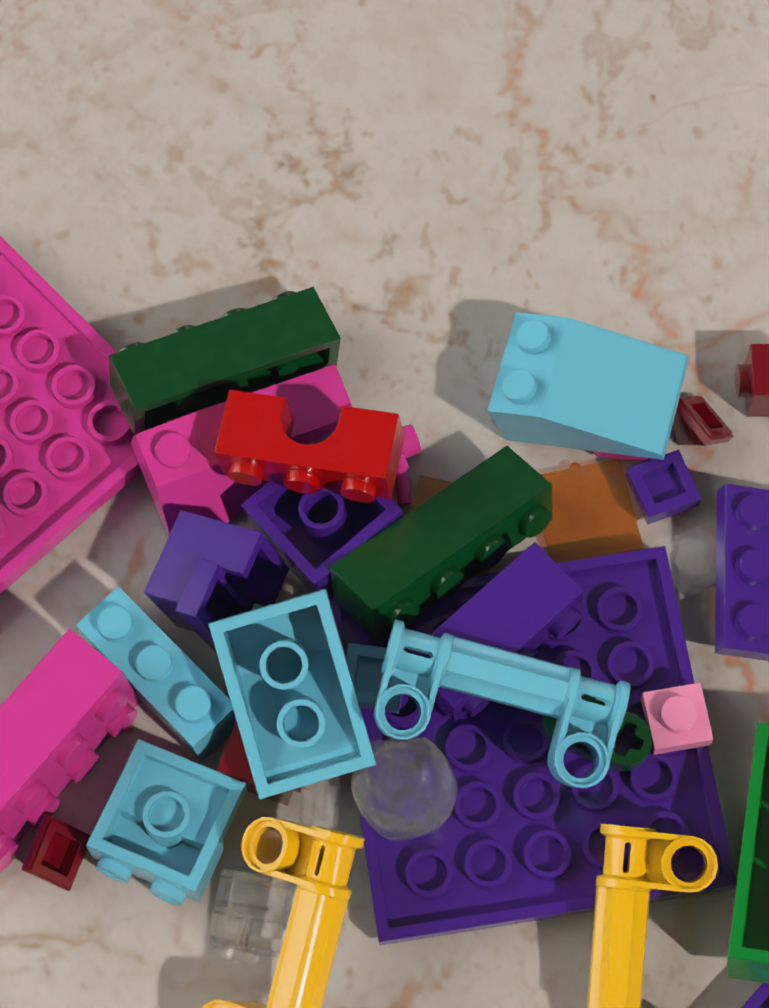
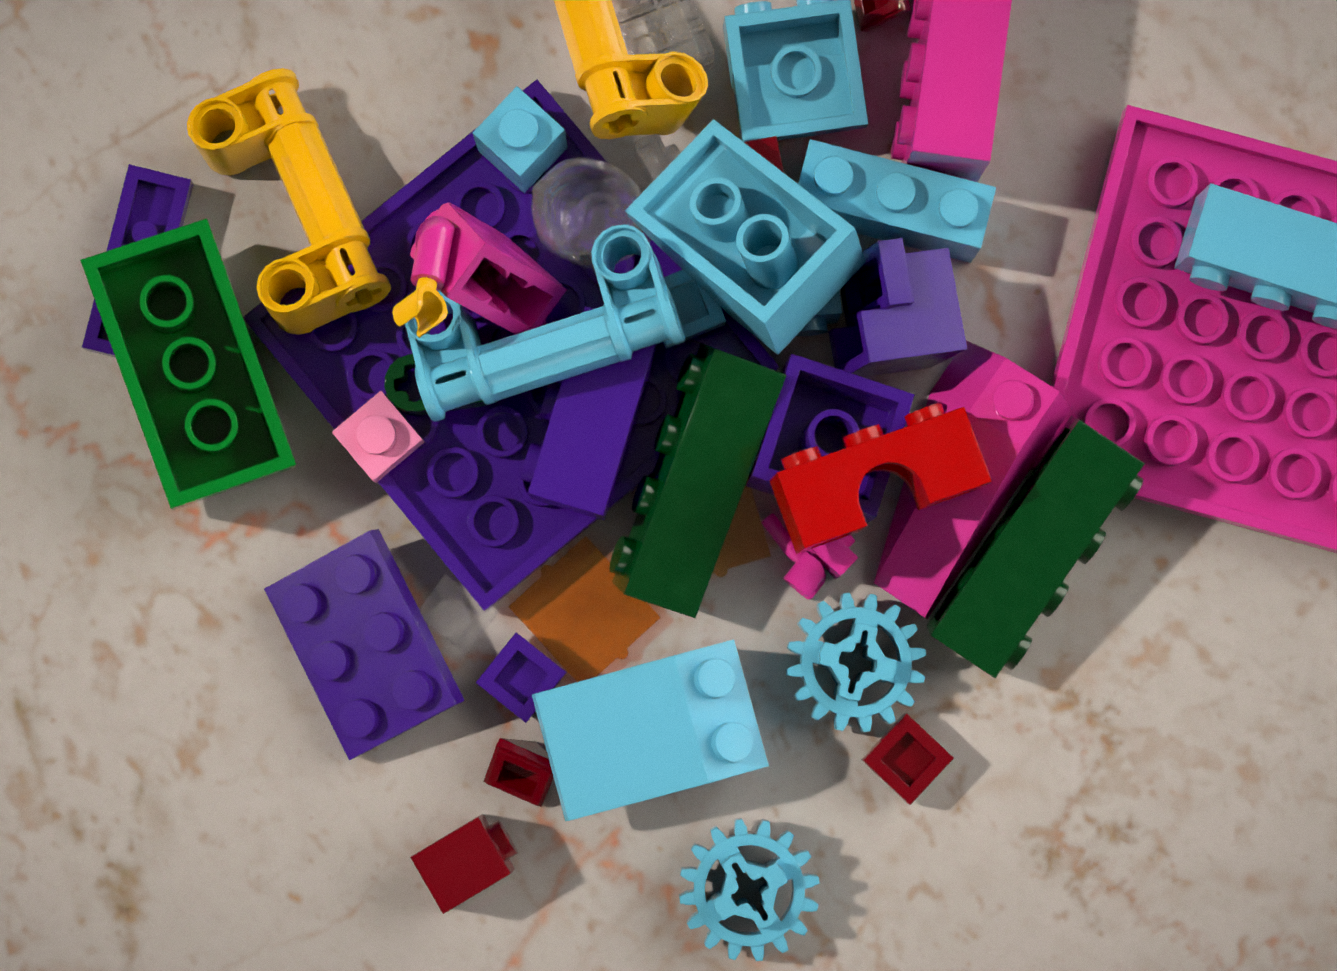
camera: 140 degrees right, 15 degrees up
none -> dark pink torso [392,202,567,338]
none -> medium azure brick [473,86,568,193]
none -> medium azure gear [679,818,820,961]
none -> medium azure gear [785,592,926,732]
none -> dark red plate [861,713,954,805]

